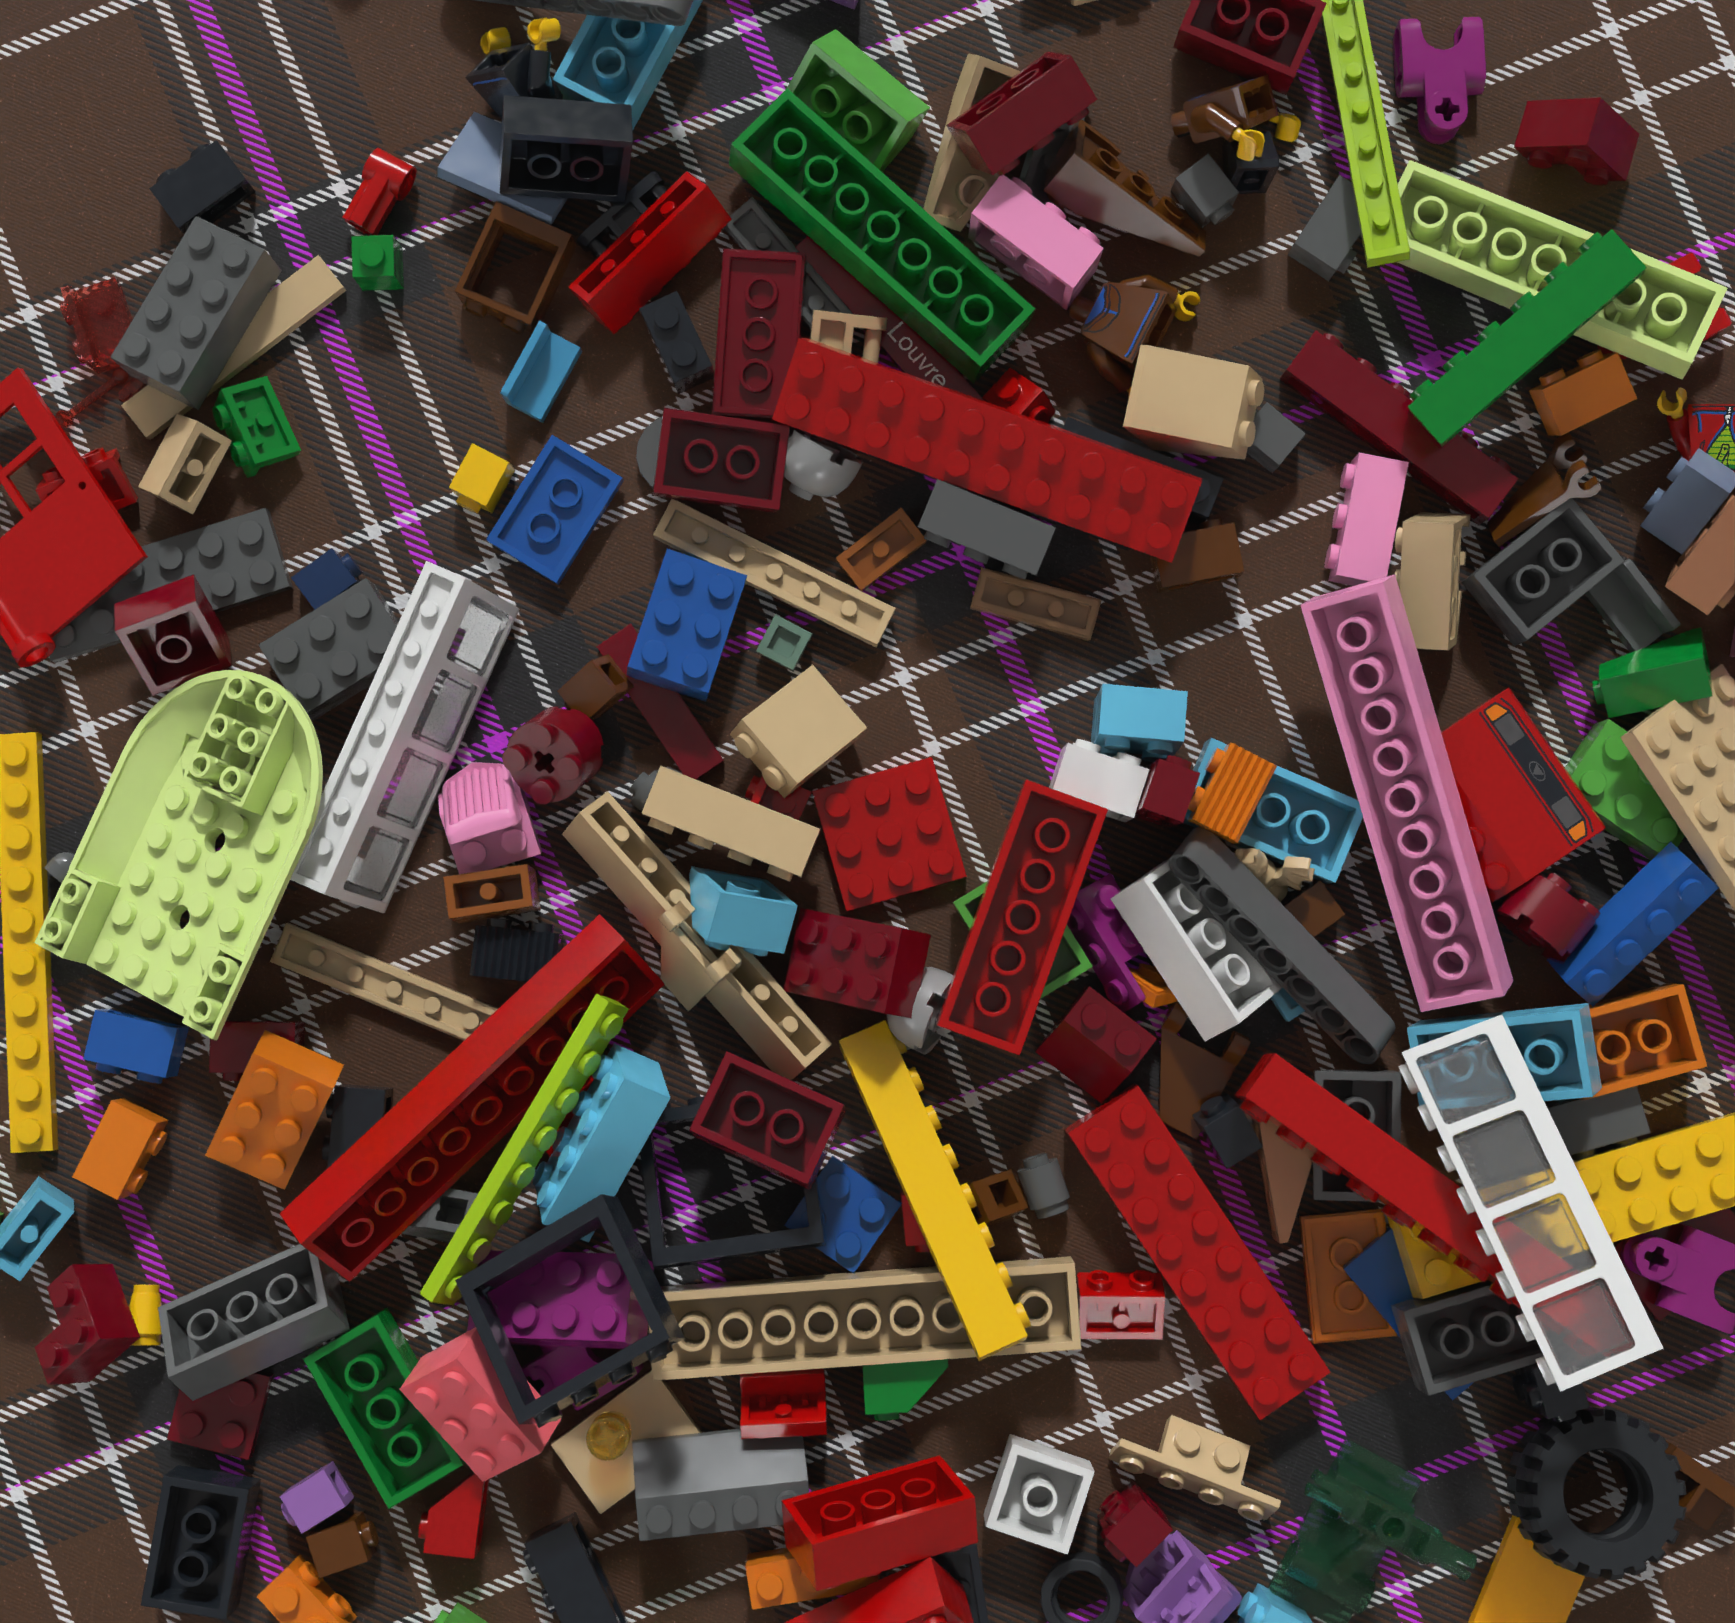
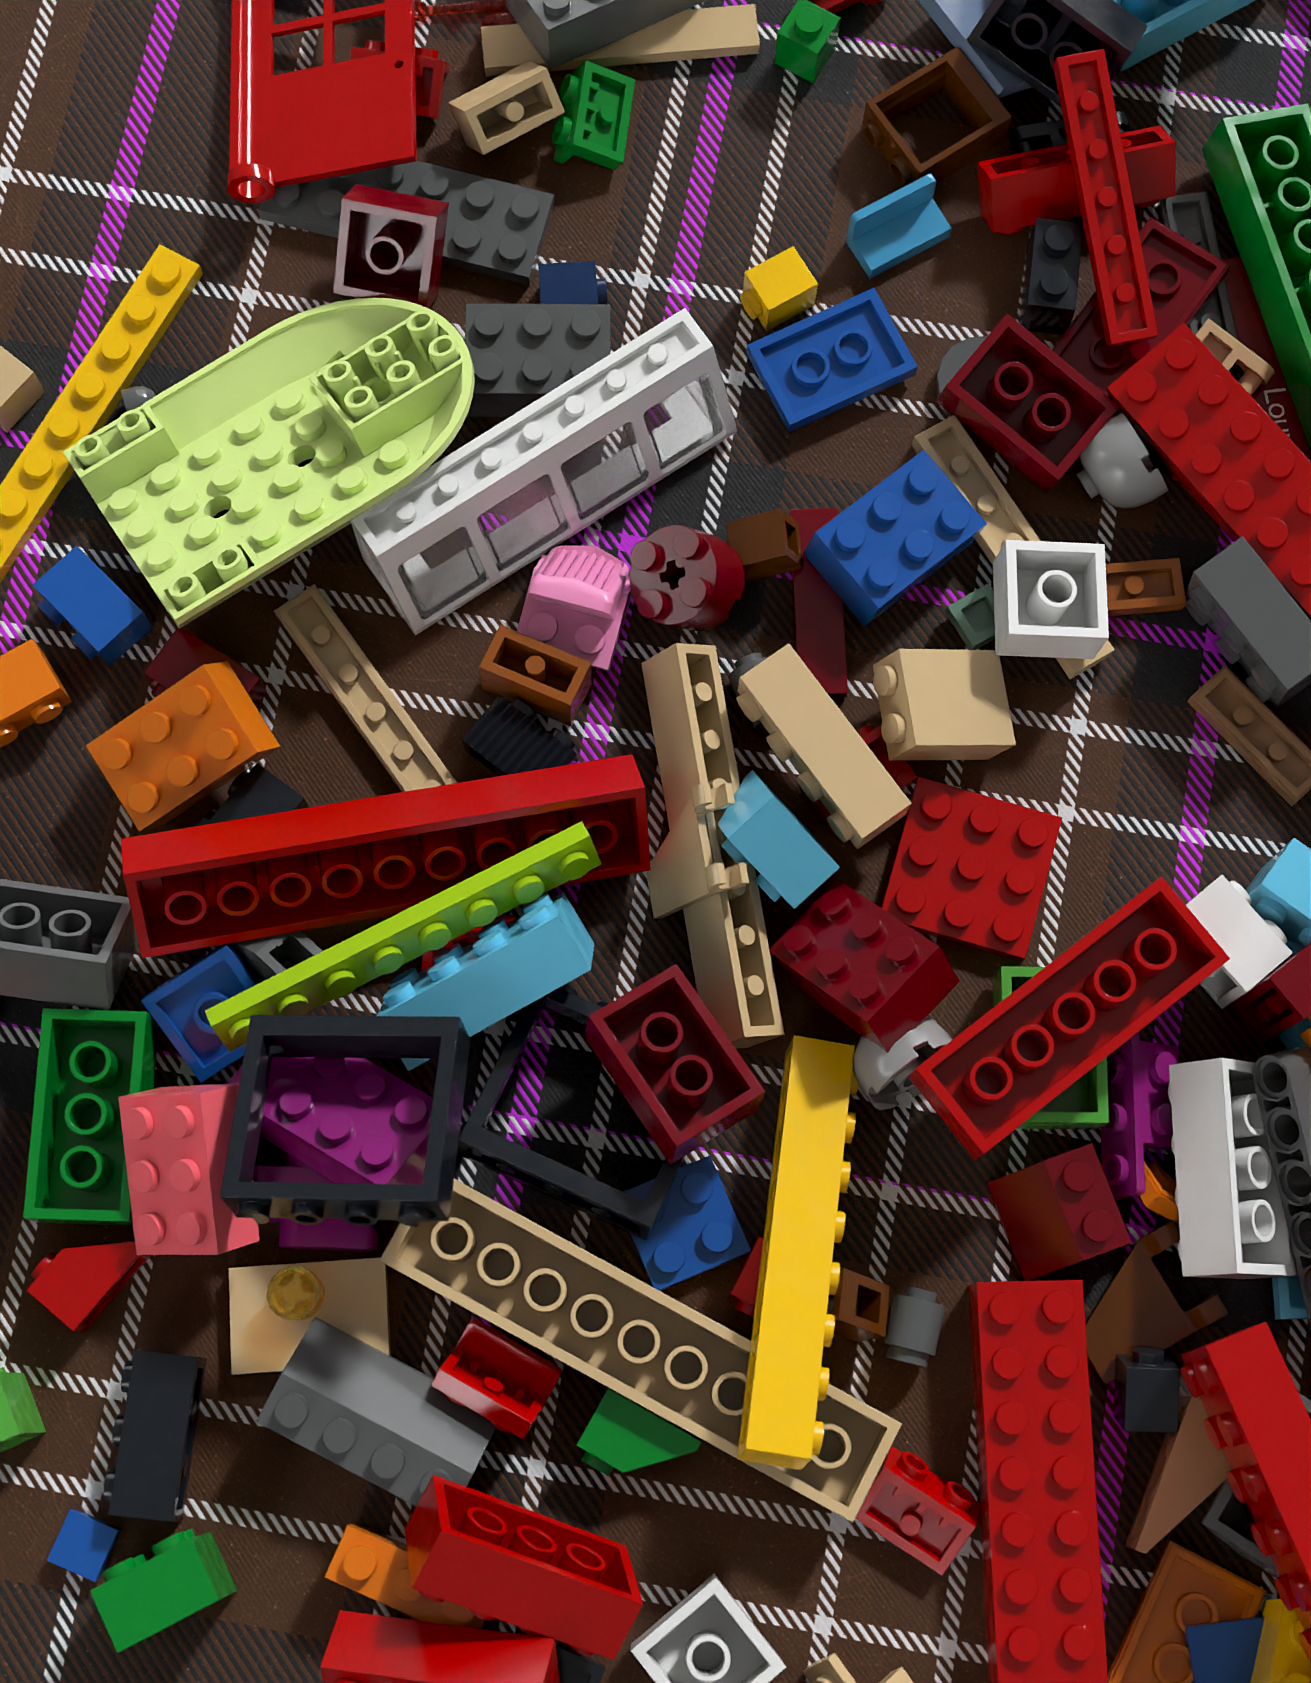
camera: 30 degrees right, 10 degrees down
none -> blue plate [141,943,259,1083]
none -> white brick [993,540,1109,659]
none -> red plate [1053,49,1158,348]

